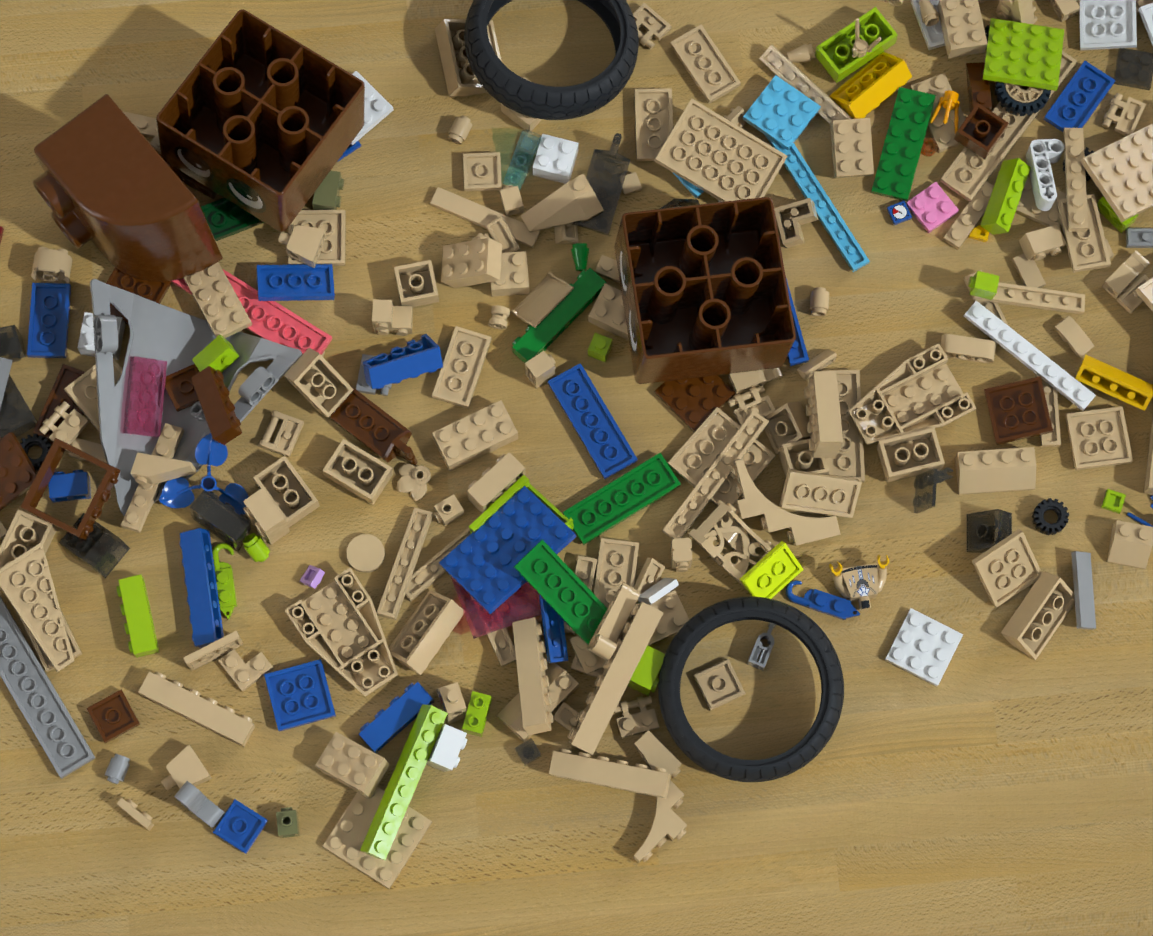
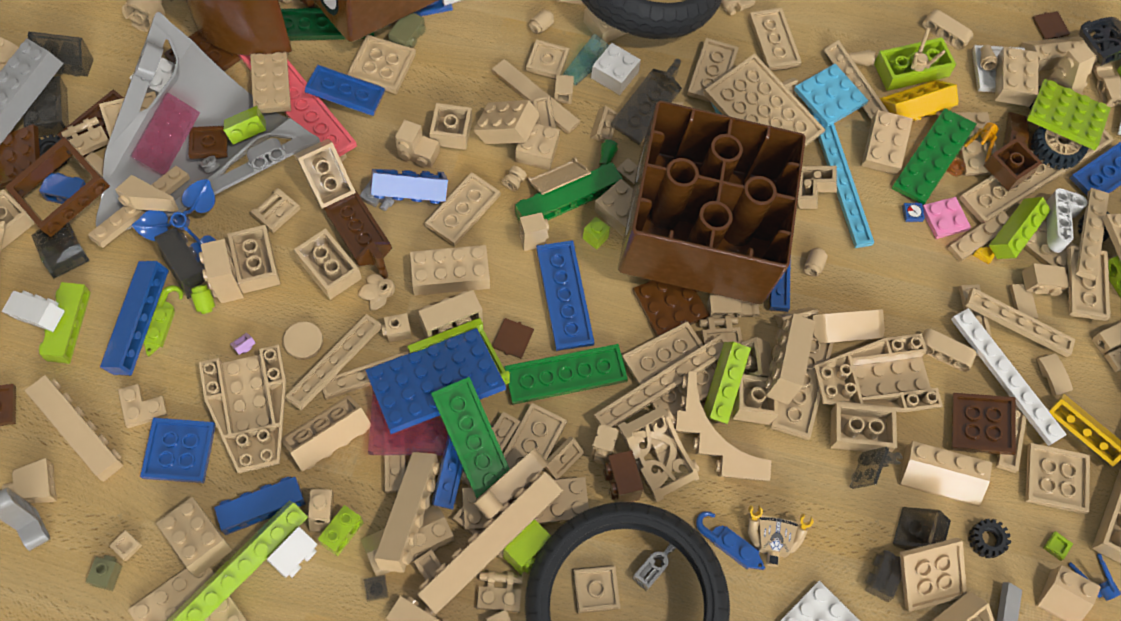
camera: 15 degrees right, 10 degrees down
blue plate [27,283,71,358] -> none
tan tile [183,631,244,671] -> none
reddish brown brick [191,366,242,445] -> none
blue plate [213,799,268,854] -> none
tan torso [278,225,326,268] -> none
tan wedge [521,174,604,232] -> none
white tile [638,578,679,604] -> none
neon yellow tile [740,541,804,599] -> none
tan plate [779,469,862,518] -> none
lime brick [968,271,1000,300] -> none
none -> white brick [1,291,65,332]
none -> tan plate [109,530,142,561]
none -> reddish brown piece [492,318,534,359]
none -> reddish brown brick [603,450,644,502]
none -> lime brick [703,341,751,424]
none -> tan piece [813,309,885,343]
none -> clear smoke brick [864,550,902,602]

